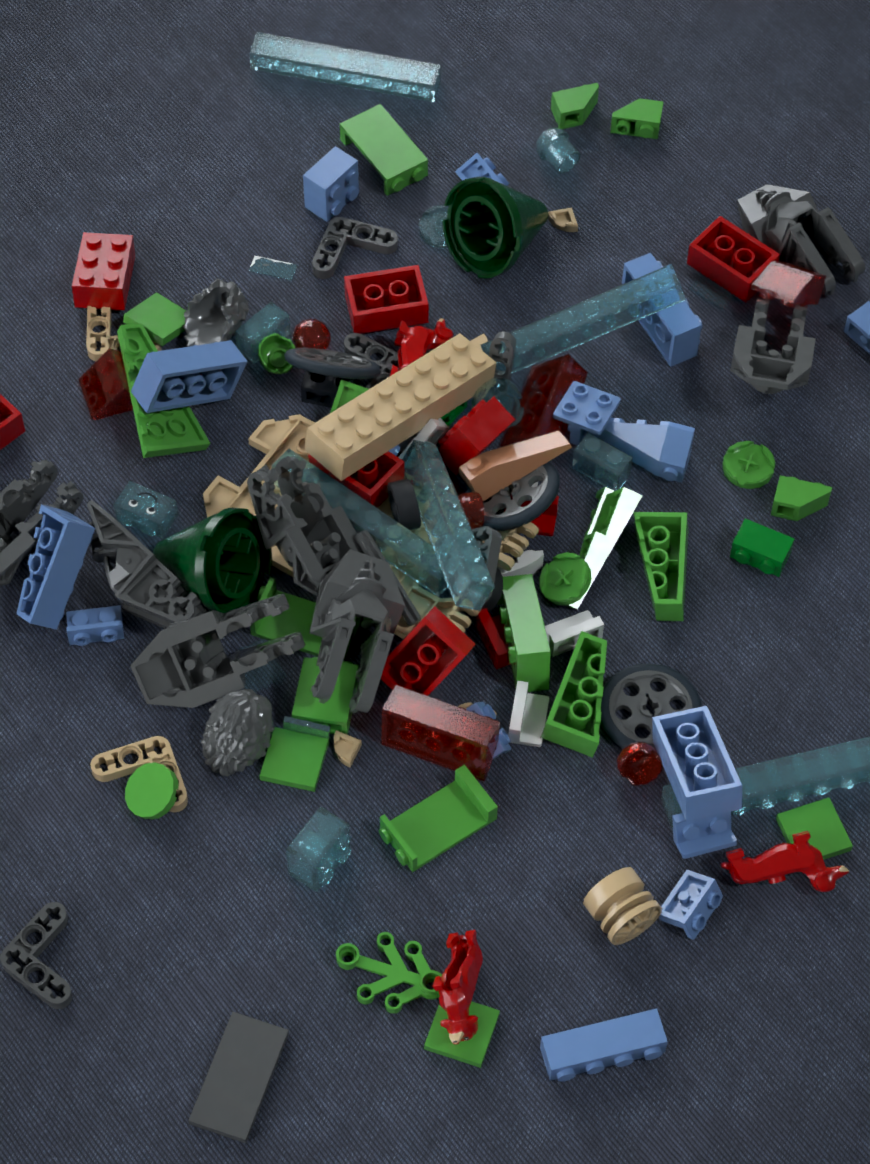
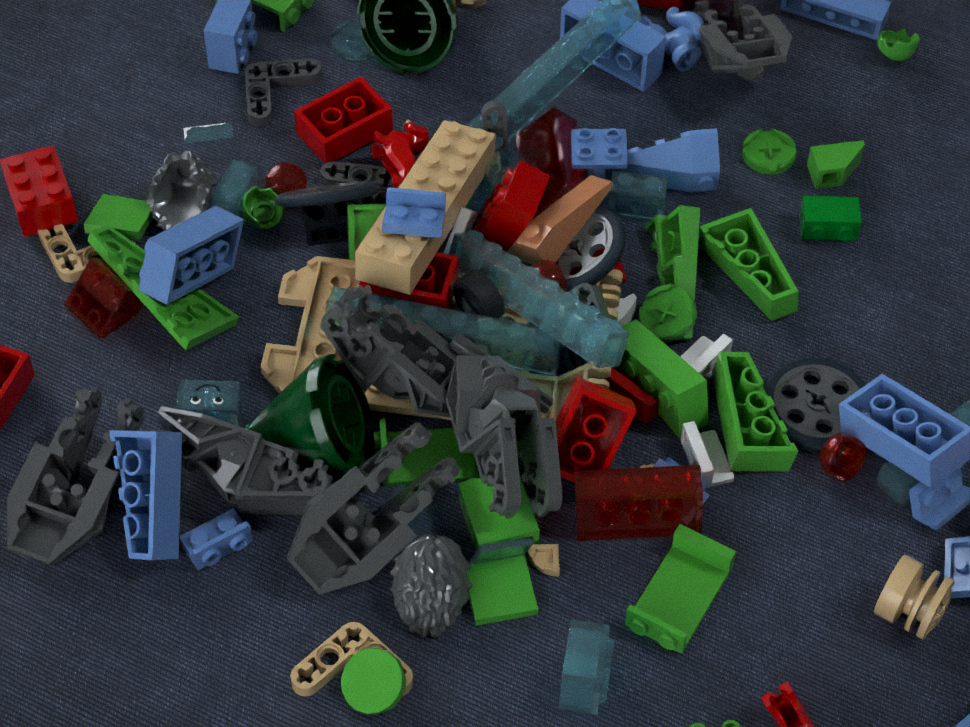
camera: 25 degrees left, 5 degrees down
none -> medium blue bracket [382,187,446,238]
none -> medium blue animal [640,7,705,72]

